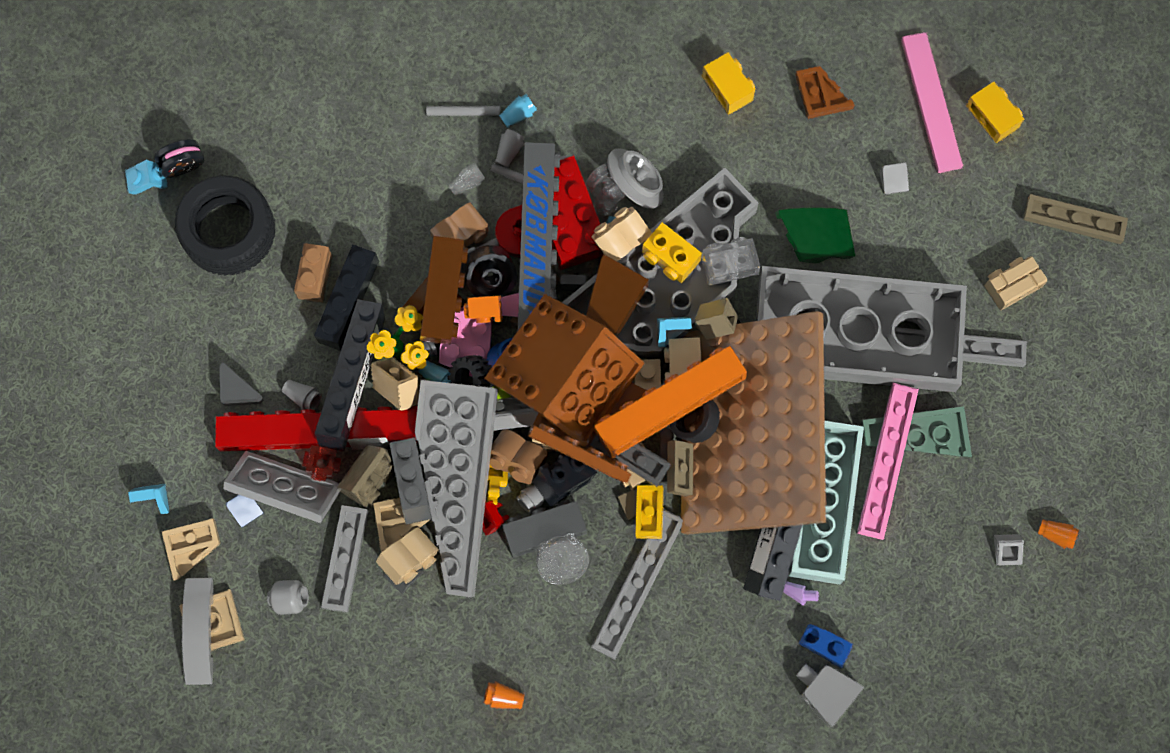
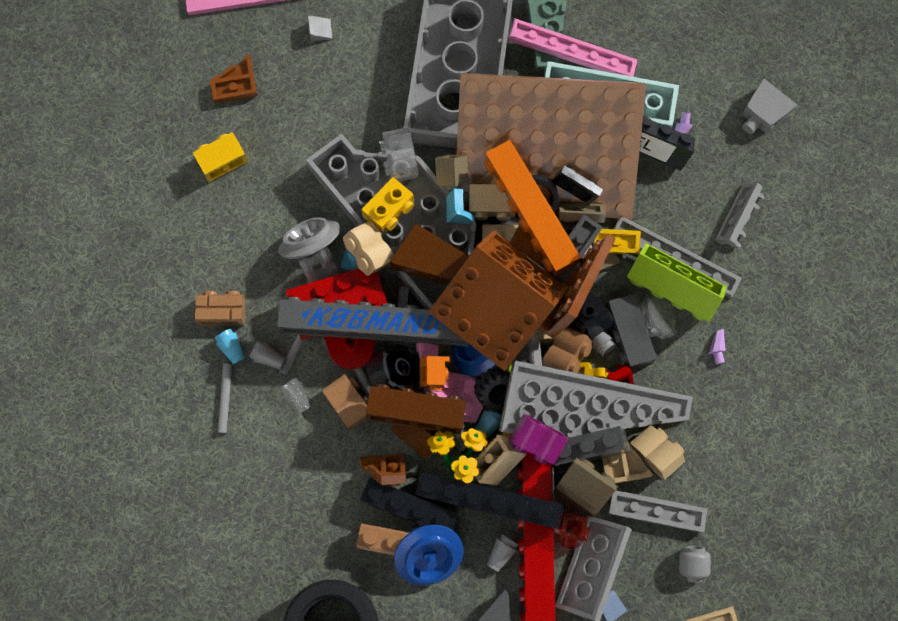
camera: 90 degrees left, 0 degrees up
orange cone [484,682,524,709] -> none
dark green slope [775,207,856,264] -> none
blue leg [799,624,853,669] -> none
none -> medium nougat brick [195,291,246,326]
none -> dark orange wing [359,453,406,486]
none -> blue piece [394,525,463,586]
none -> magenta brick [510,414,568,465]
none -> black plate [552,165,603,205]
none -> lime brick [627,243,727,322]
none -> lavender bar [709,329,726,365]
none -> light grey plate [715,182,765,247]

